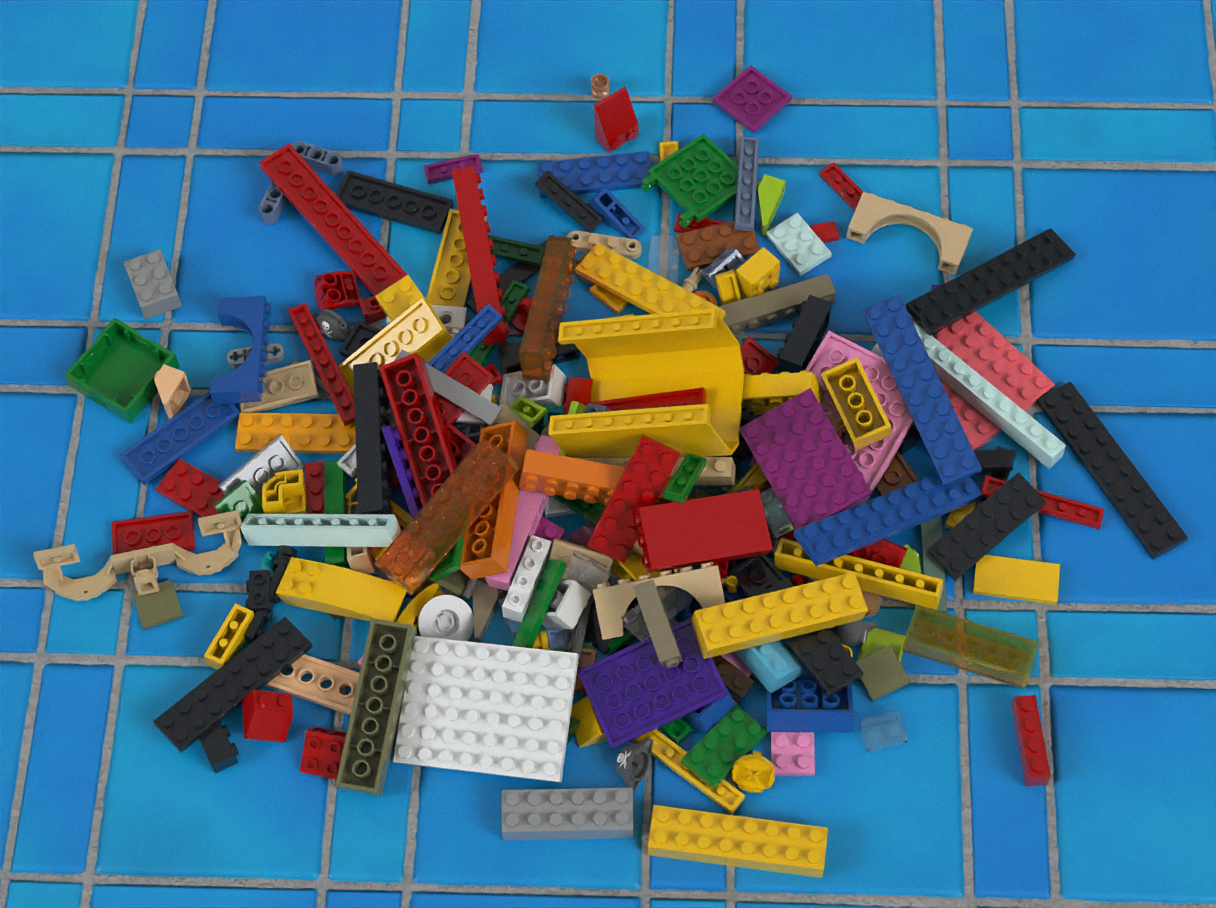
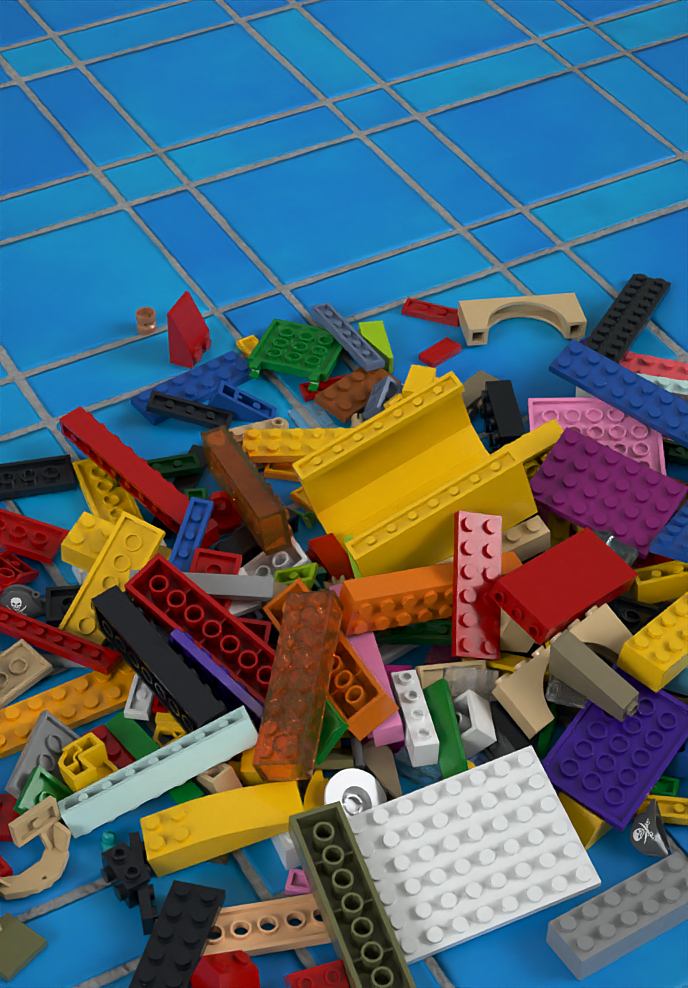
camera: 35 degrees left, 20 degrees down
yellow brick [204,603,254,670] -> none
black wheel [273,545,298,569] -> none
red brick [358,296,387,324] -> none
magenta tile [424,154,483,185] -> none
green tile [664,453,707,503] -> none
magenta plate [713,65,792,134] -> none
light aqua plate [766,213,832,276] -> none
yellow brick [820,357,893,451] -> none

